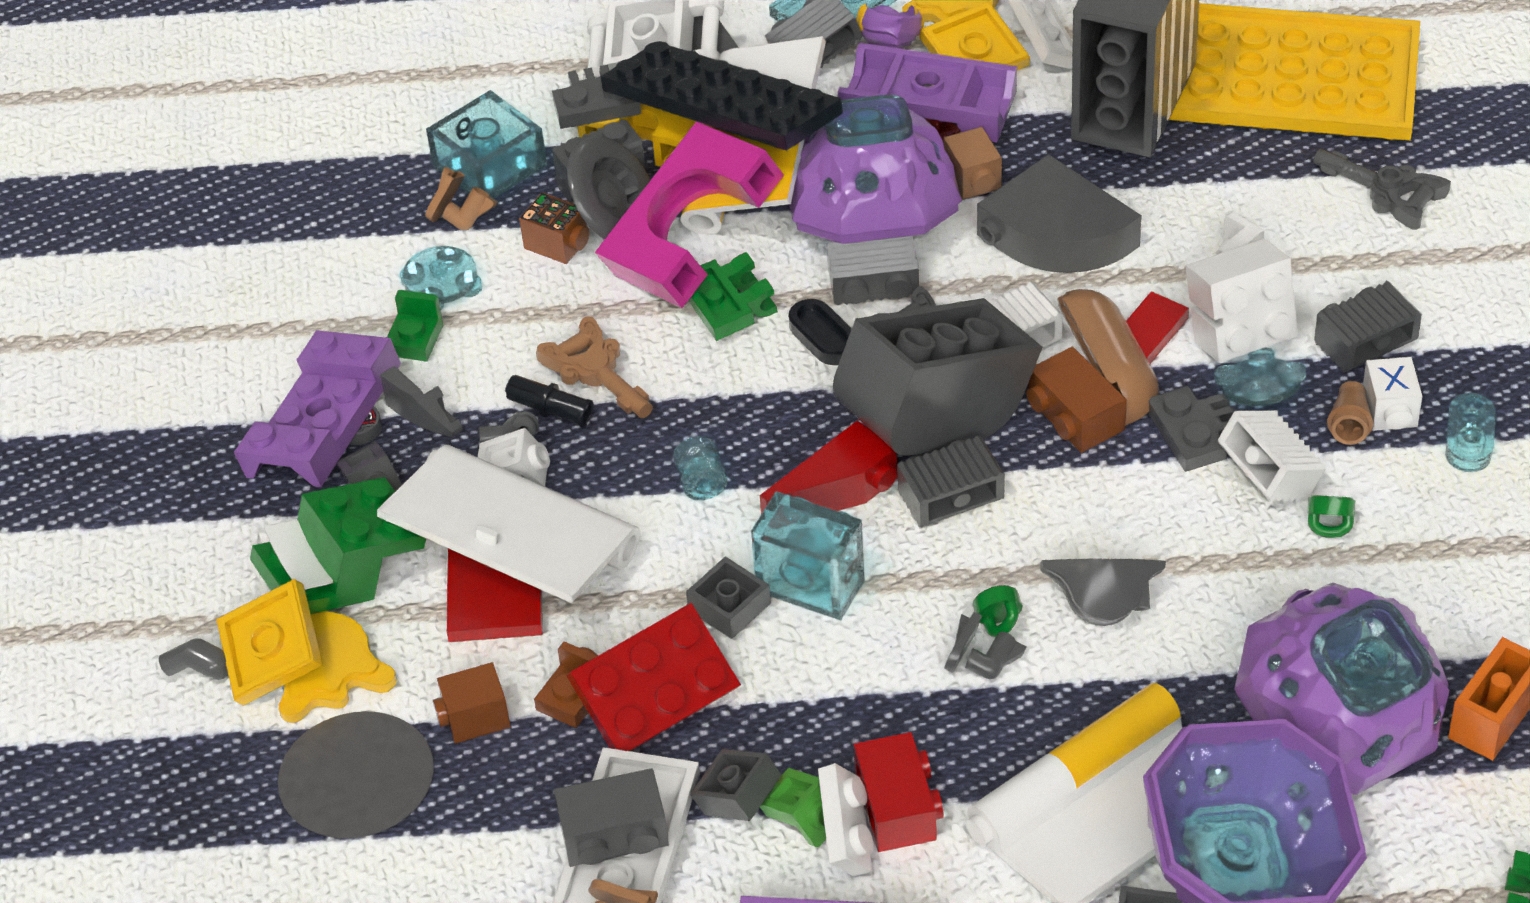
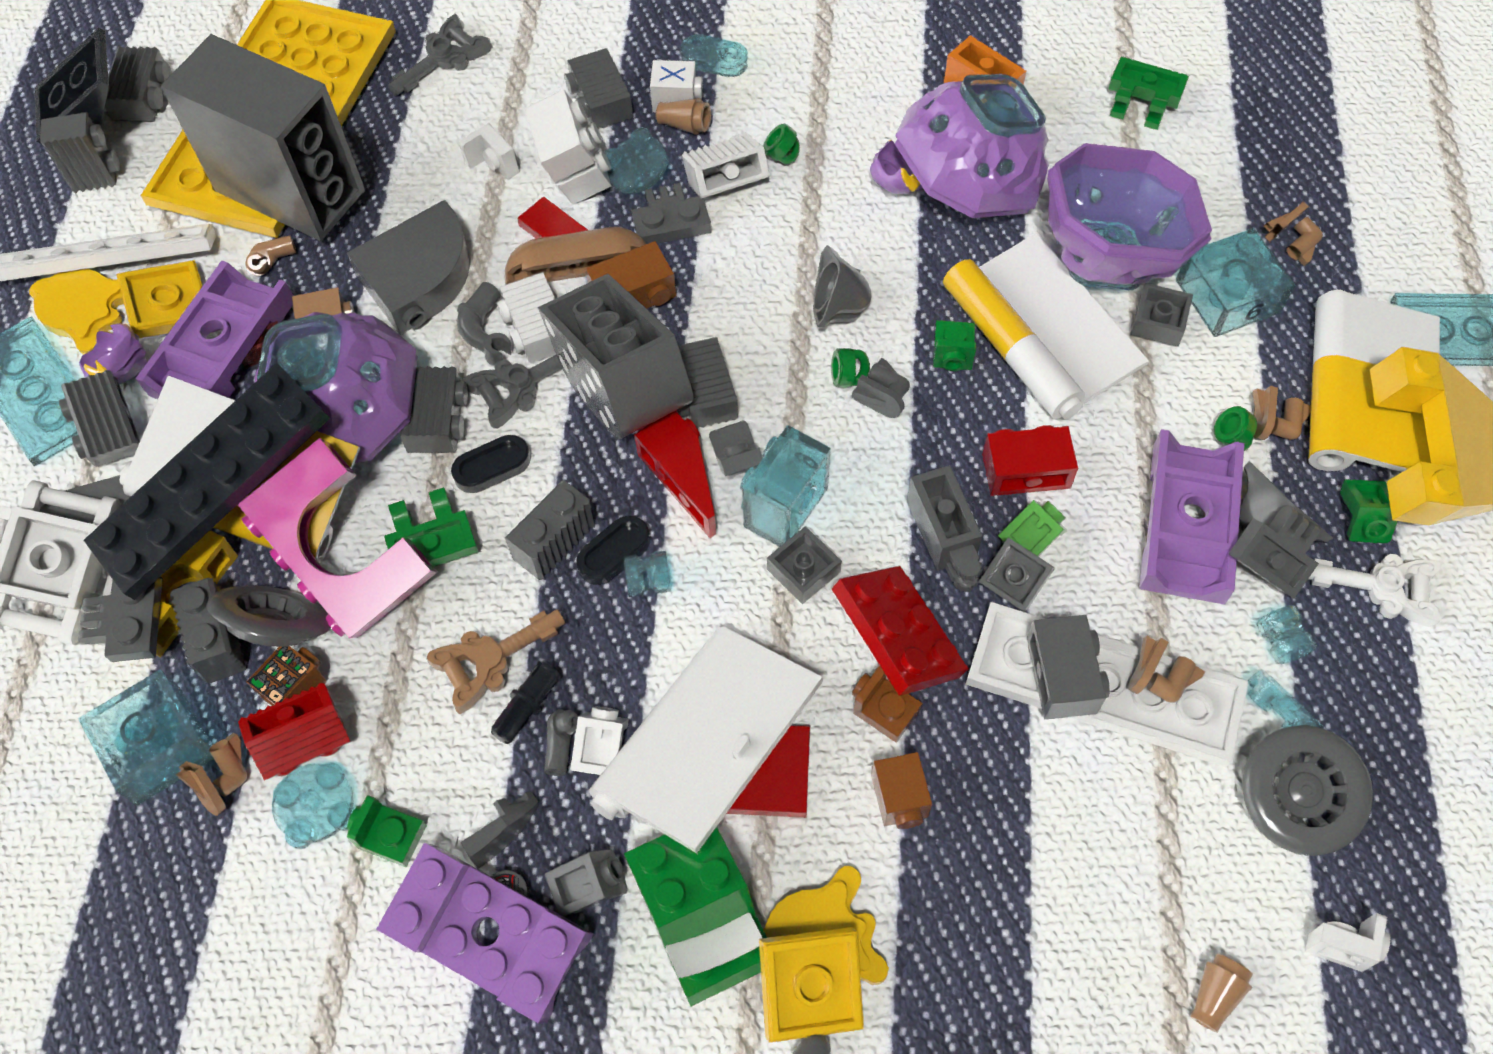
camera: 85 degrees left, 15 degrees up
flat silver sticker [278,711,434,838] -> none
white plate [818,763,873,877] -> none
none -> red brick [238,683,351,781]
none -> medium nougat arm [245,235,296,276]
none -> dark grey piece [456,282,511,366]
none -> dark grey brick [505,480,595,580]
none -> black tile [576,516,650,585]
none -> dark grey bracket [709,421,764,476]
none -> dark grey hinge [907,465,982,592]
none -> green bracket [933,320,976,371]

